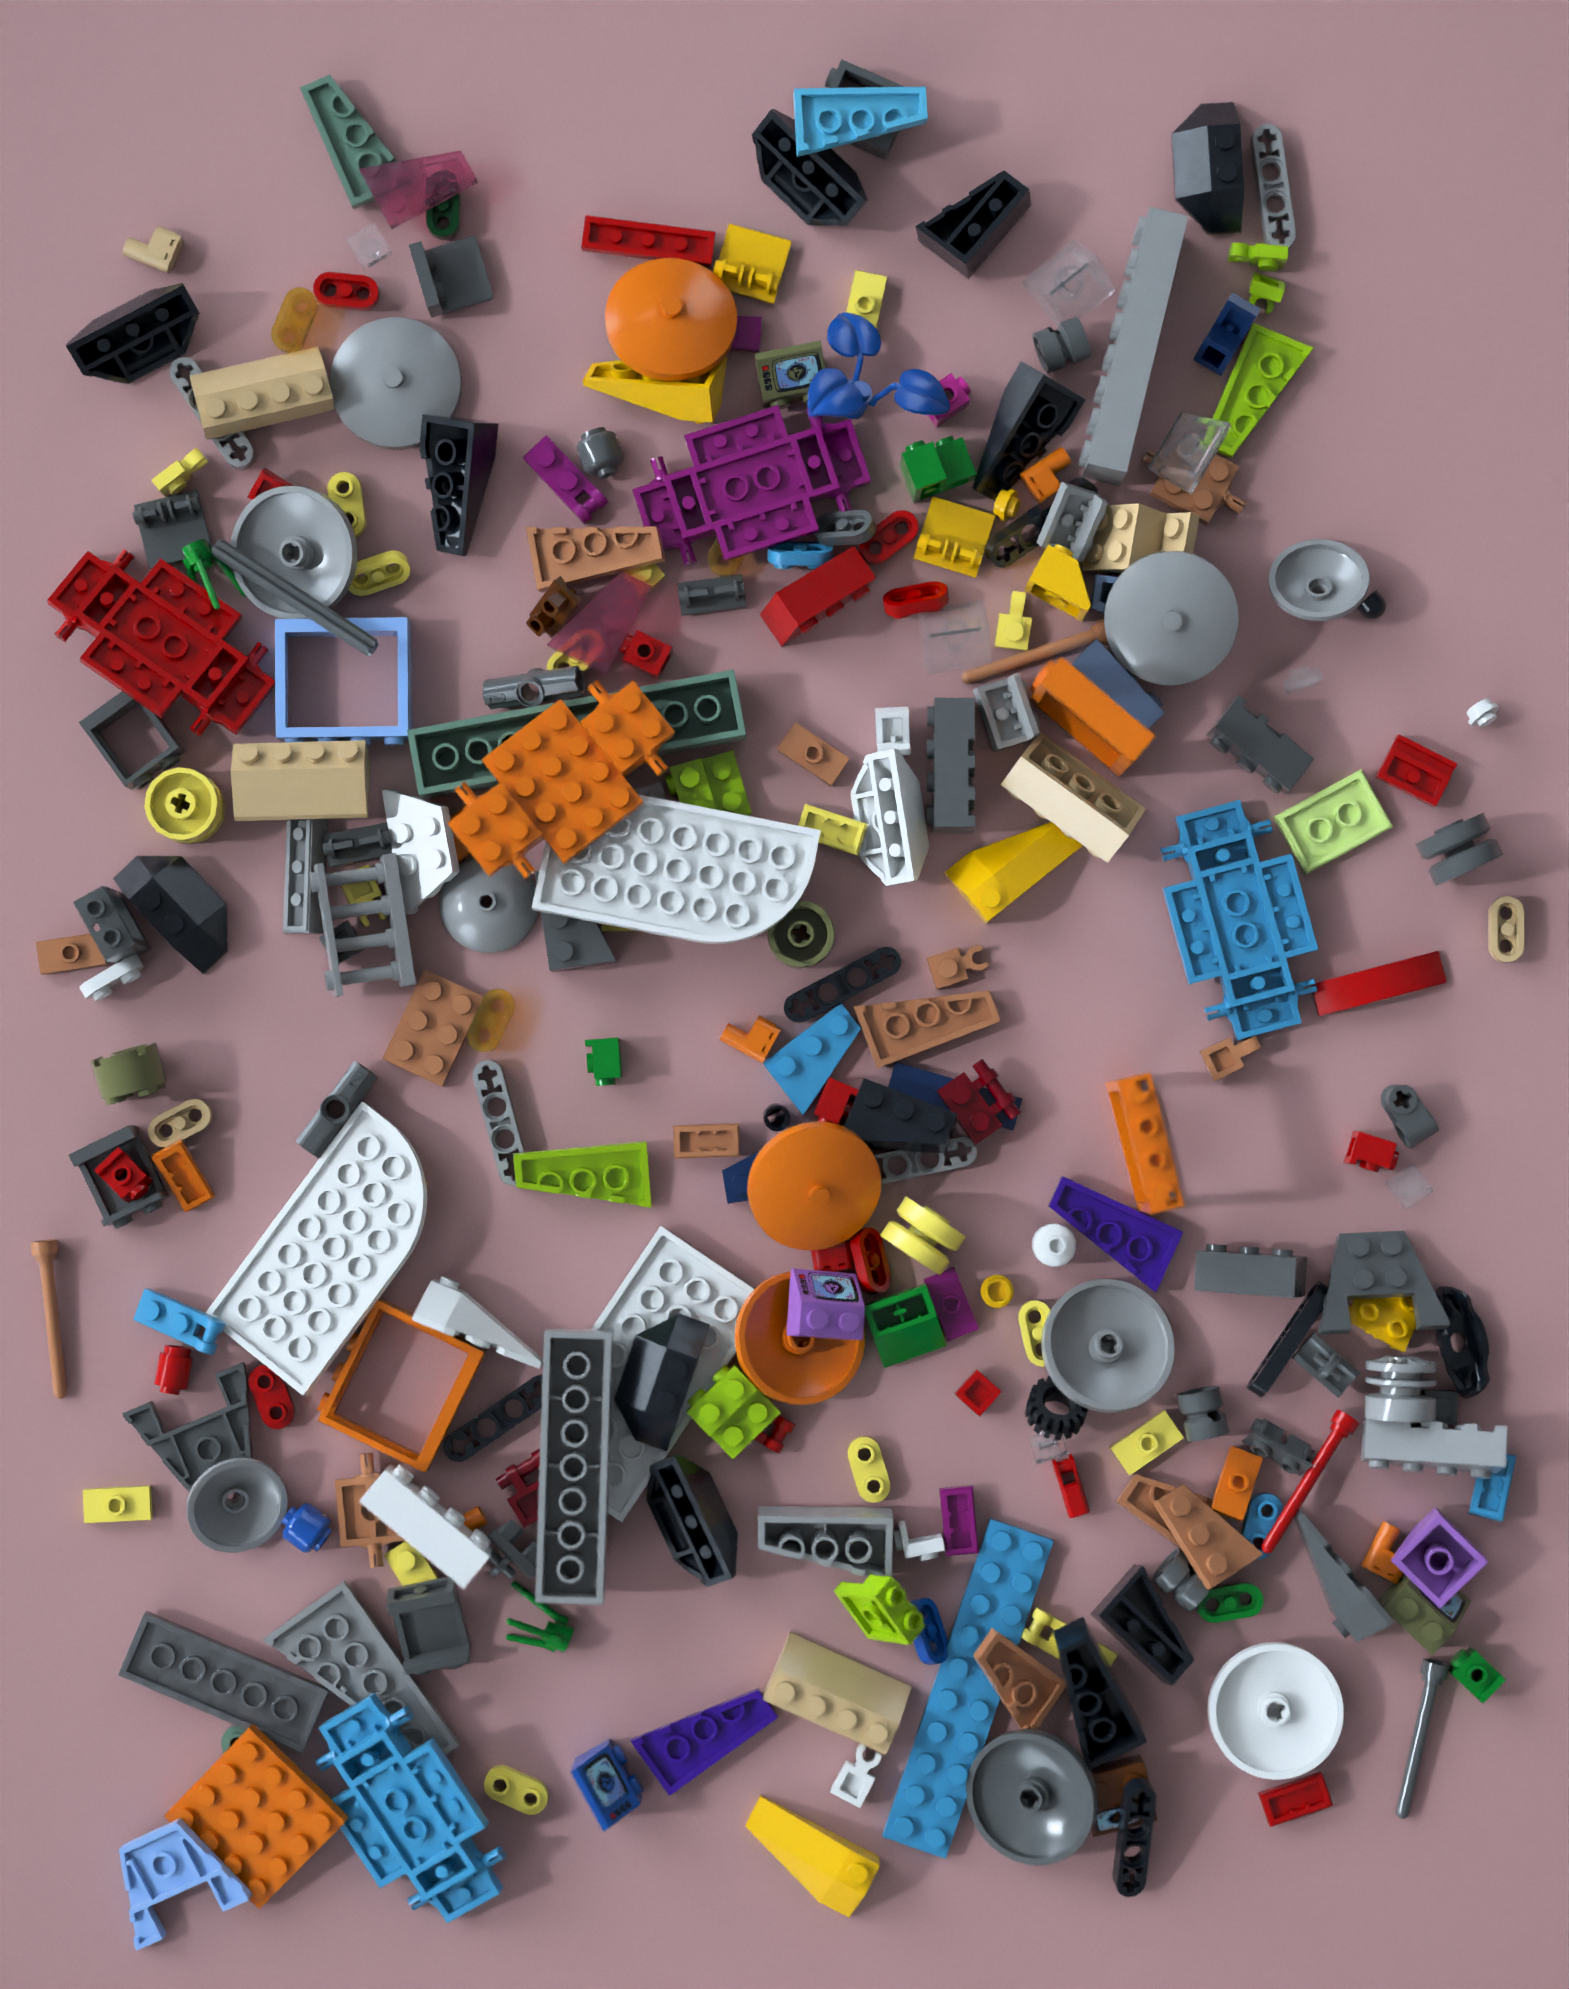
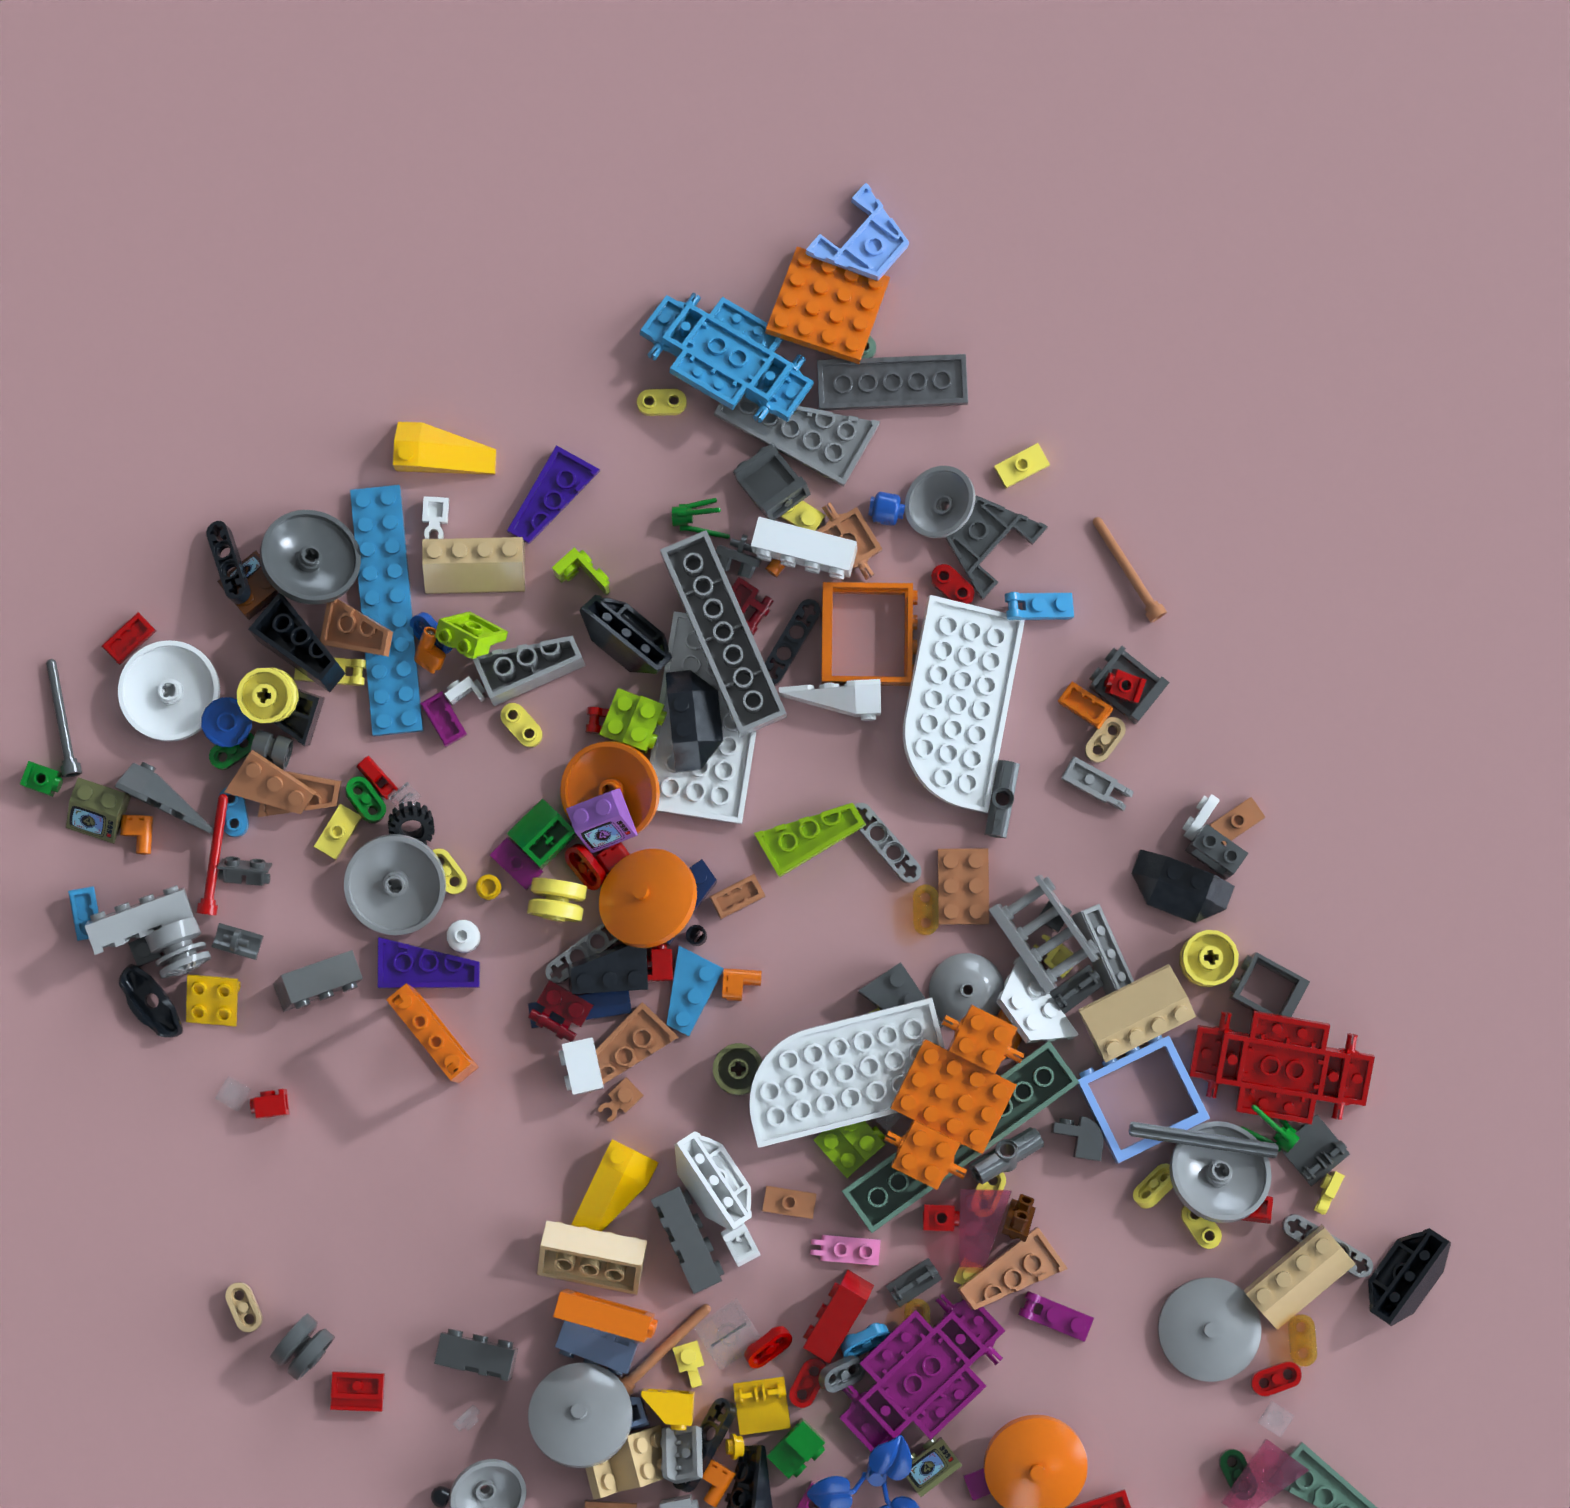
camera: 150 degrees right, 5 degrees down
olive brick [91,1042,167,1105] -> none
tan piece [122,226,184,273] -> none
red brick [154,1345,193,1395] -> none
dark grey bracket [409,236,494,317] -> none
black wedge [419,415,499,556] -> none
blue slope [570,1739,644,1831] -> none
dark grey head [576,427,624,479] -> none
yellow wedge [583,356,727,424] -> none
green brick [585,1037,623,1086] -> none
black beam [784,947,901,1023] -> none
light yellow plate [798,804,869,856] -> none
red plate [954,1369,1002,1417] -> none
light grey bracket [973,673,1040,752] -> none
dark azure piece [1160,800,1318,1040] -> none
dark grey wheel [1177,1386,1230,1442] -> none
nougat plate [1199,1036,1261,1081] -> none
orange plate [1210,1446,1263,1521] -> none
black beam [1247,1281,1328,1397] -> none
yellowish green tile [1273,769,1393,875] -> none
red slope [1310,951,1447,1016] -> none
dark grey wing [1318,1231,1450,1335] -> none
dark grey piece [1380,1085,1439,1149] -> none
medium lavender slope [1391,1506,1488,1608] -> none
white plate [1466,698,1499,728] -> none
none -> blue tile [201,697,252,747]
none -> light yellow wheel [237,667,299,723]
none -> green plate [345,776,386,824]
none -> orange piece [414,627,446,674]
none -> lime bracket [552,547,610,595]
none -> white brick [559,1037,604,1095]
none -> bright pink hinge [810,1235,880,1266]
none -> dark grey brick [1051,1116,1103,1161]
none -> light grey hinge [1061,756,1134,811]

